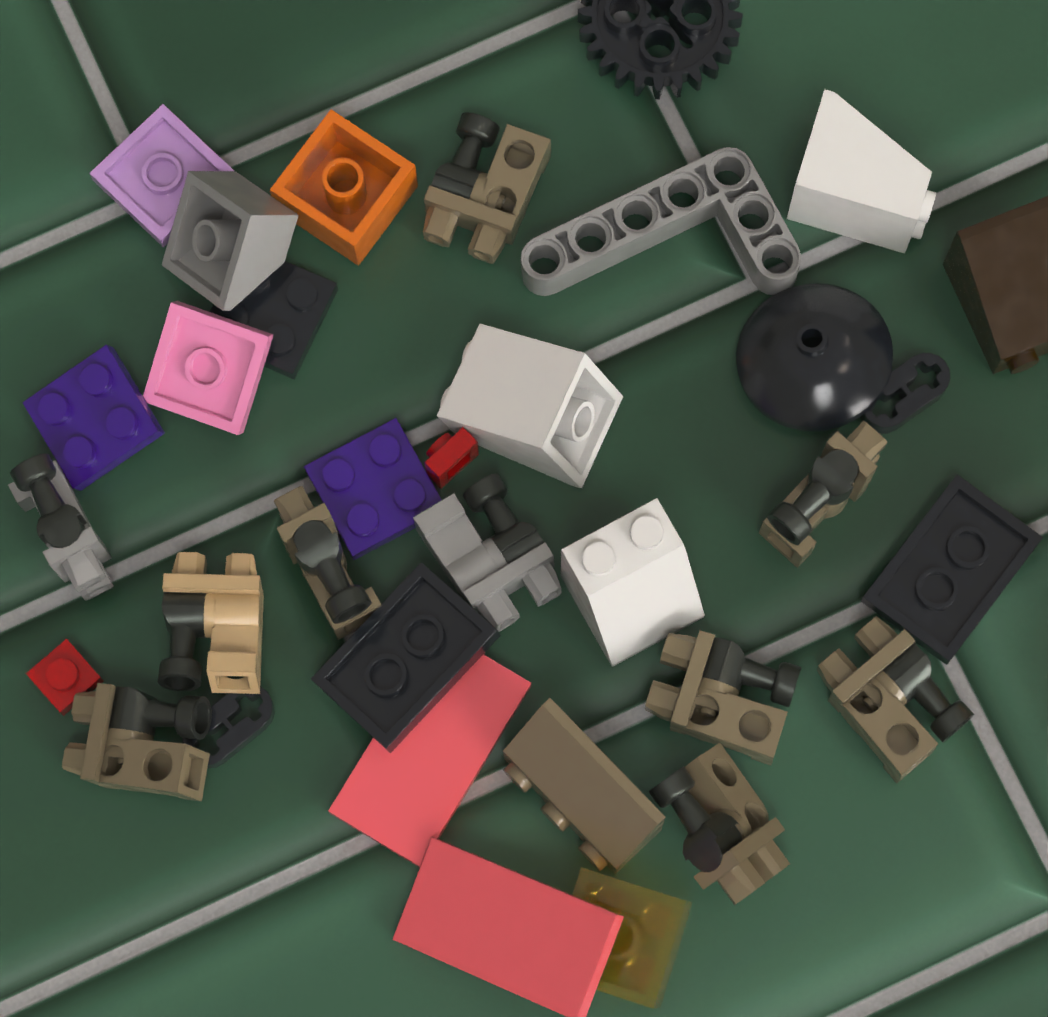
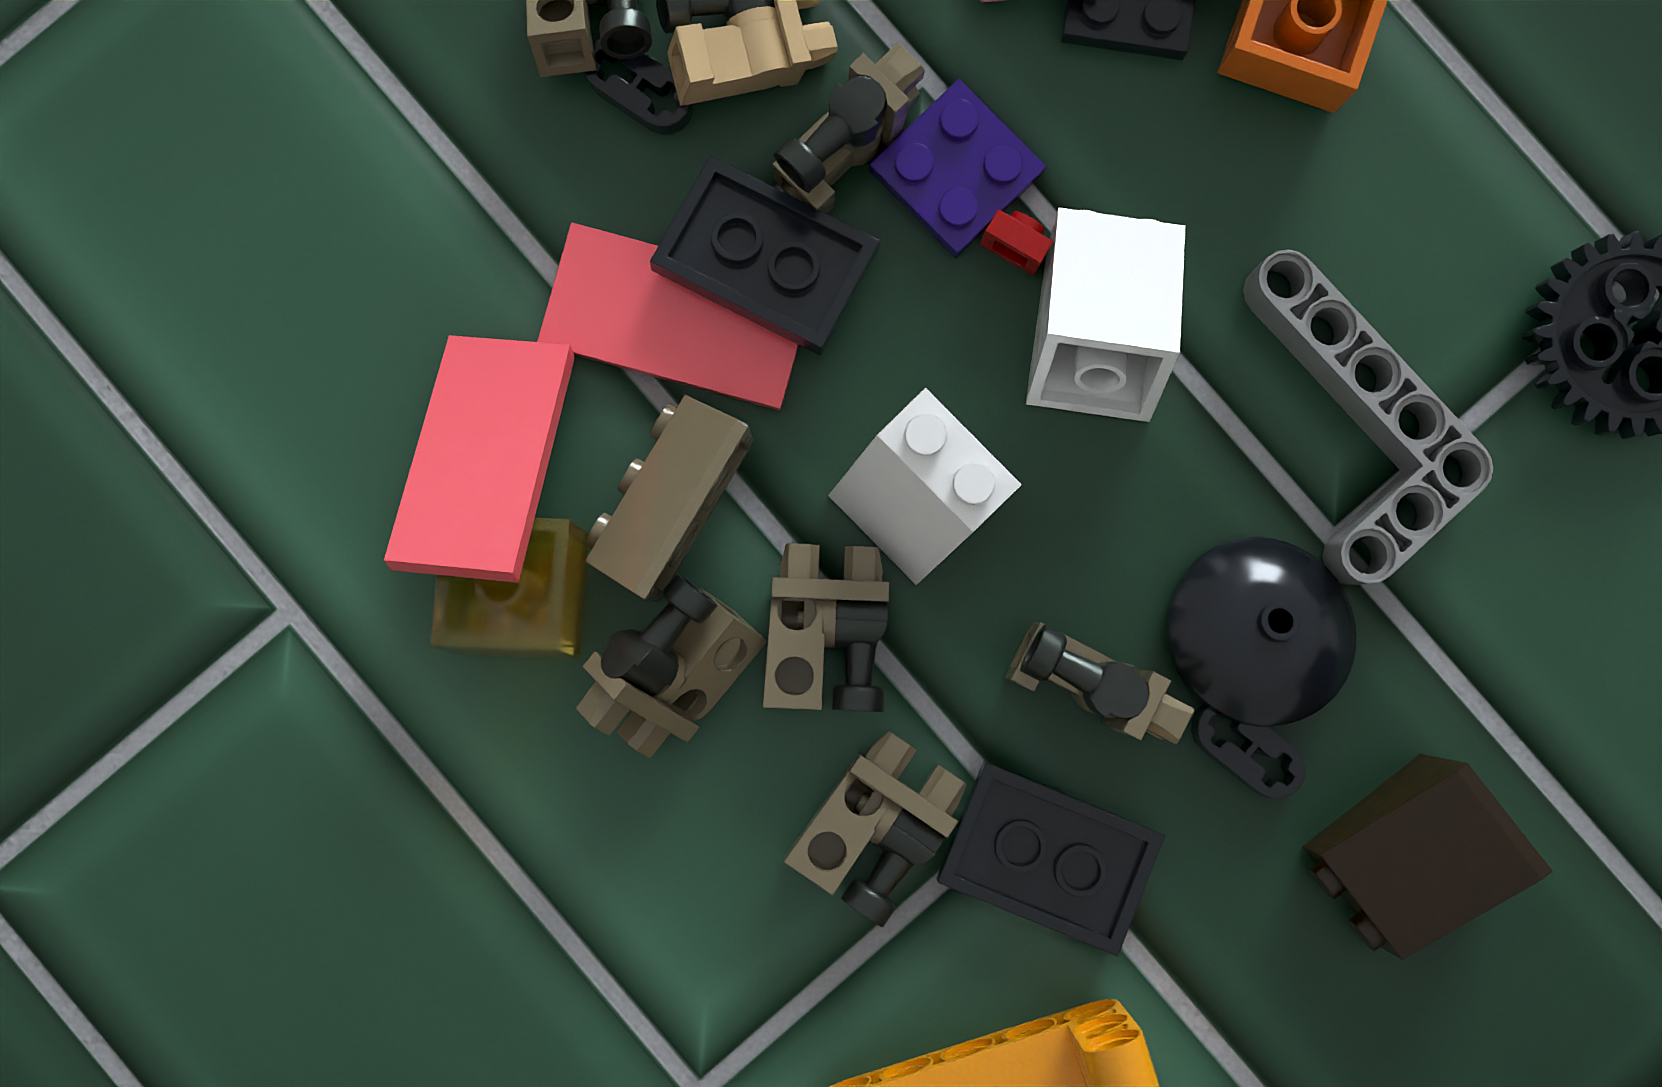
camera: 70 degrees right, 10 degrees up
light grey hips [413,473,562,632] -> none
dark tan hips [423,112,551,264] -> none
white slope [787,89,936,254] -> none

